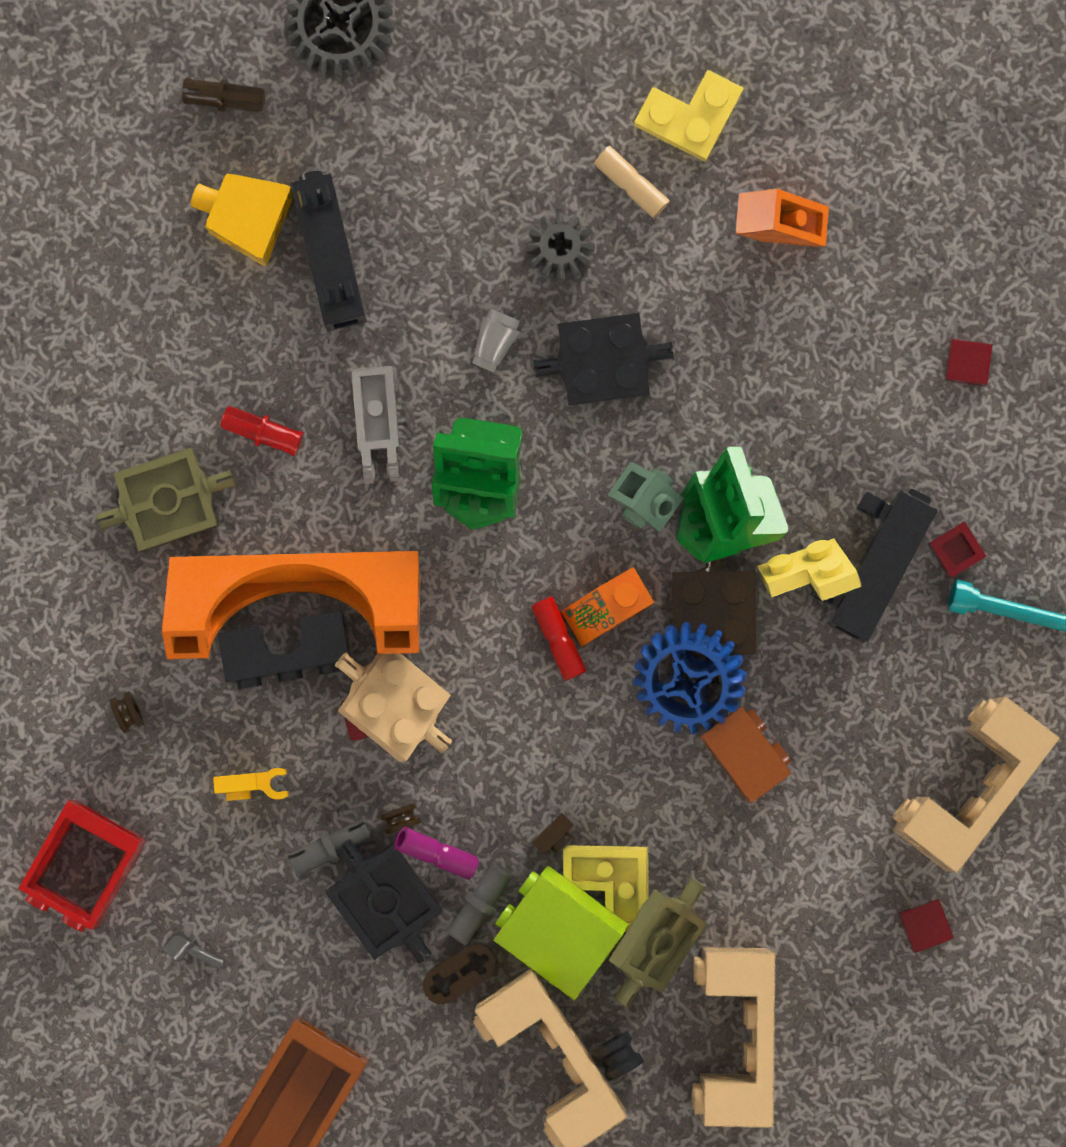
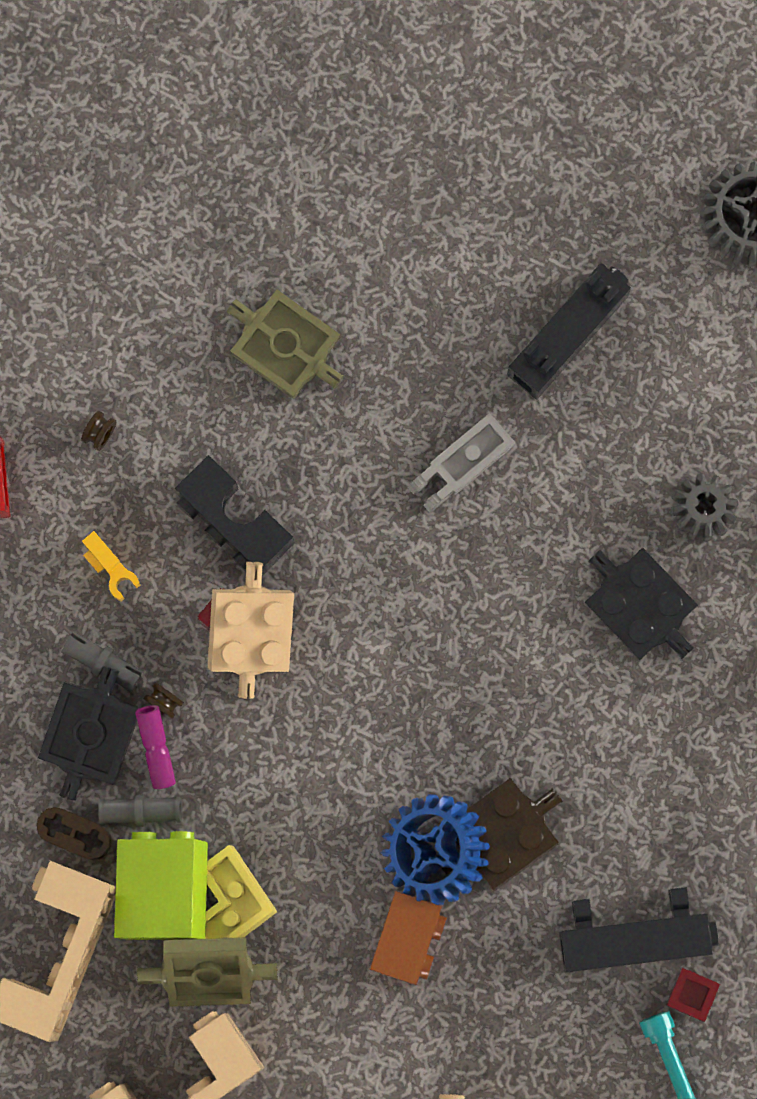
camera: 55 degrees right, 5 degrees down
orange arch [162,551,420,659] -> none
dark brown axle [182,78,265,112] -> none
yellow torso [190,174,294,266] -> none
red axle [220,406,304,456] -> none
green piece [431,418,522,530] -> none
light grey cone [472,308,520,372] -> none
red piece [530,596,587,681] -> none
dark brown plate [532,813,573,854] -> none
orange slope [561,567,654,647] -> none
black wheel [592,1031,644,1081] -> none
sand green brick [608,461,684,532] -> none
green piece [676,447,788,563] -> none
light yellow plate [757,538,862,601] -> none

